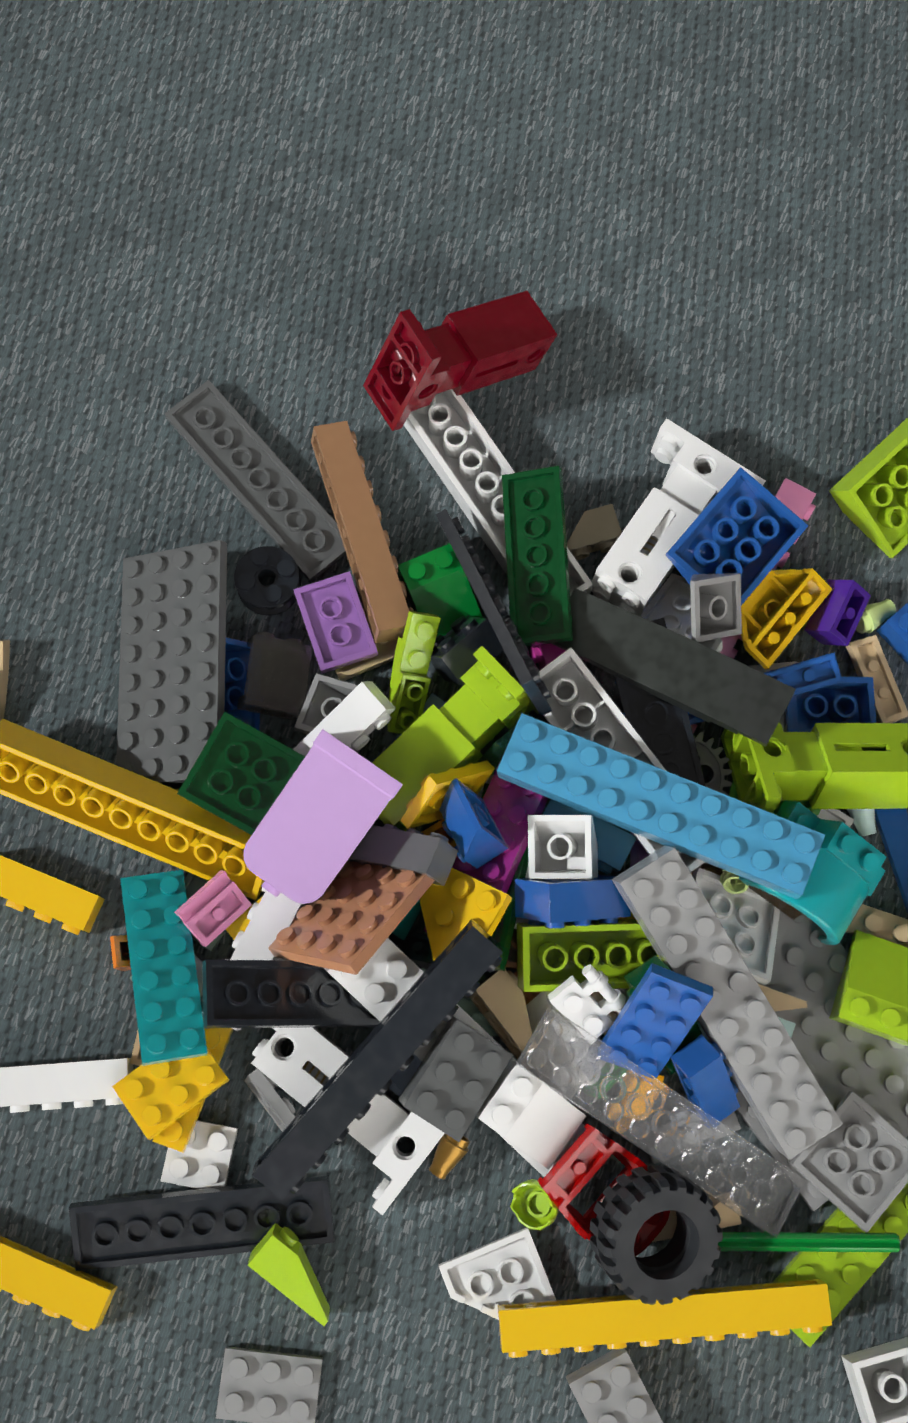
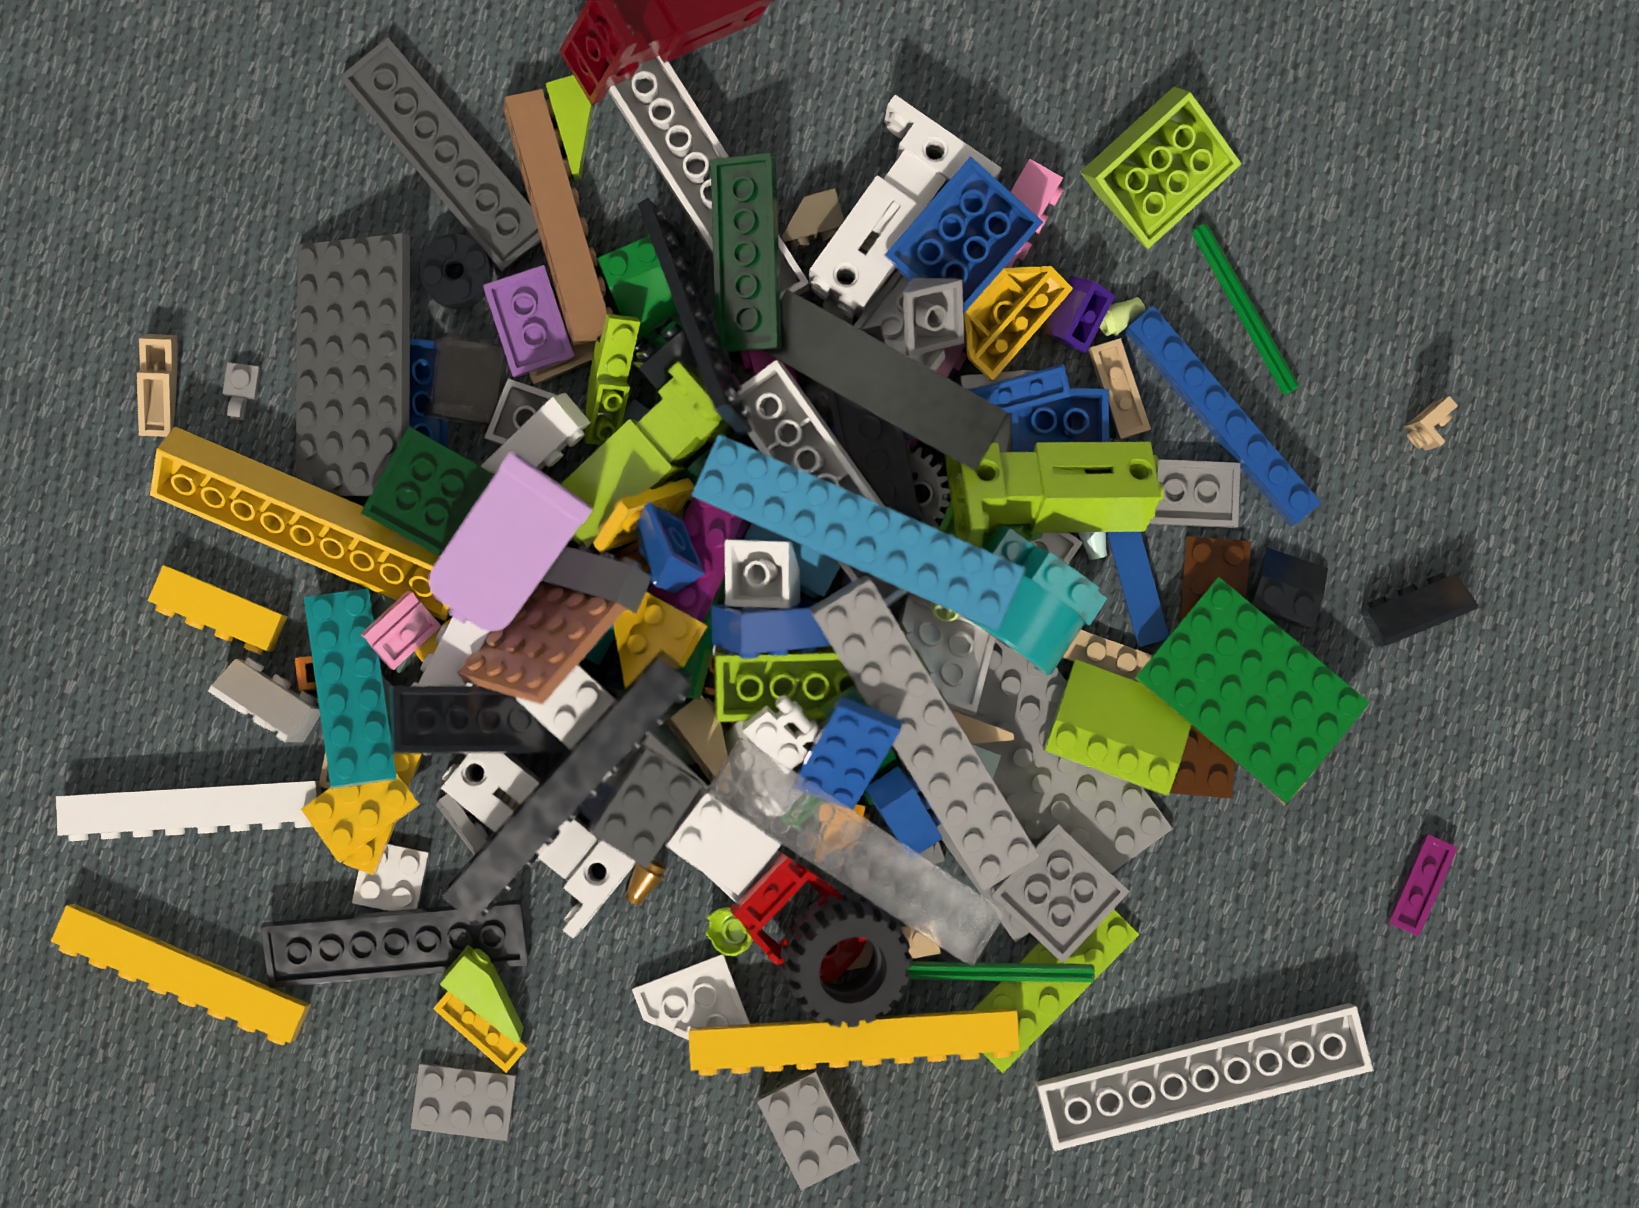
camera: 10 degrees right, 10 degrees up
none -> white wedge [208,657,320,743]
none -> light grey plate [222,362,261,421]
none -> yellow plate [433,992,529,1073]
none -> lime slope [546,75,594,181]

